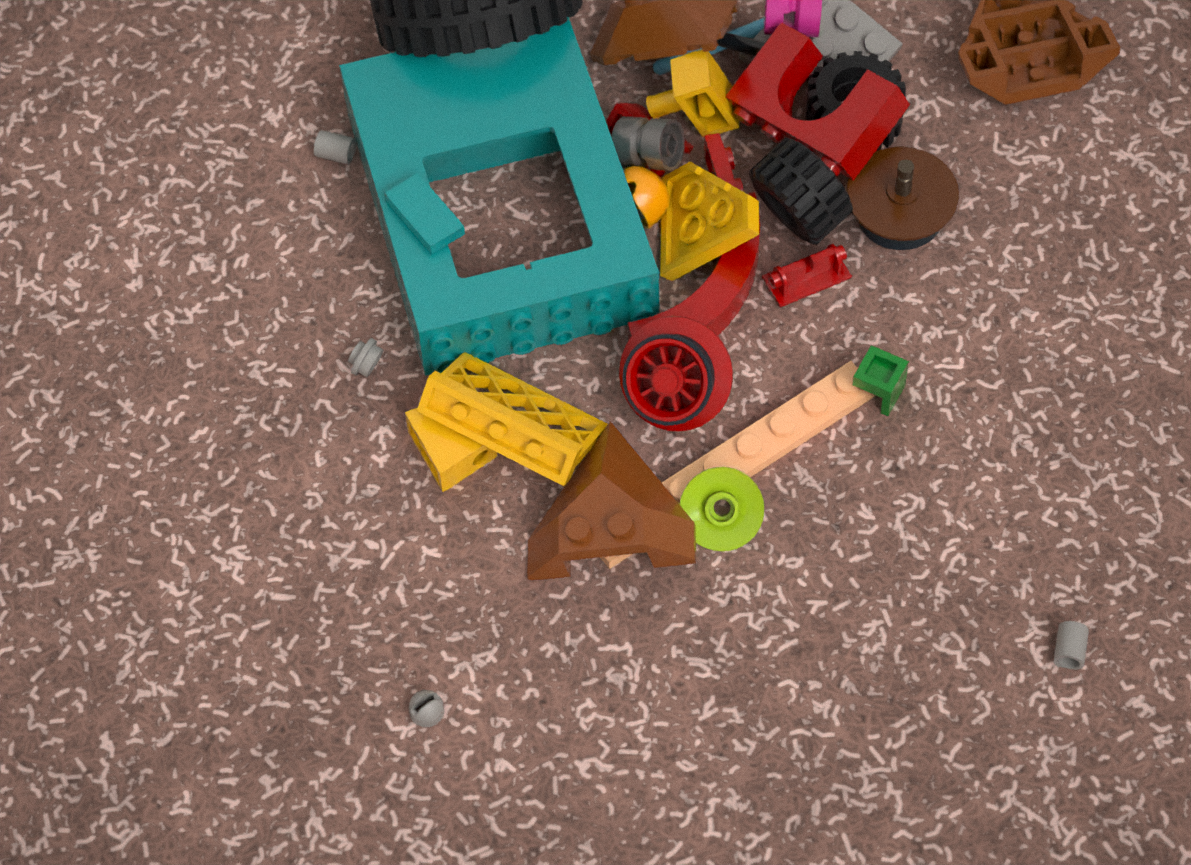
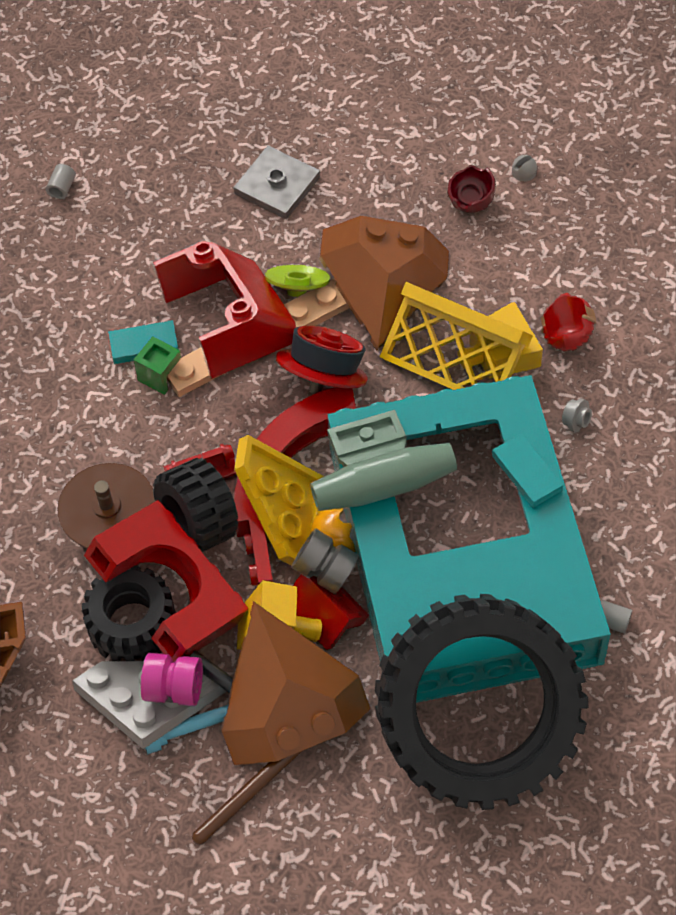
camera: 175 degrees left, 0 degrees up
none -> teal tile [108,320,179,364]
none -> red windscreen [153,241,296,379]
none -> plate [233,146,320,220]
none -> sand green plate [310,410,457,511]
none -> dark red hair [447,165,496,213]
none -> red hair [541,293,596,352]

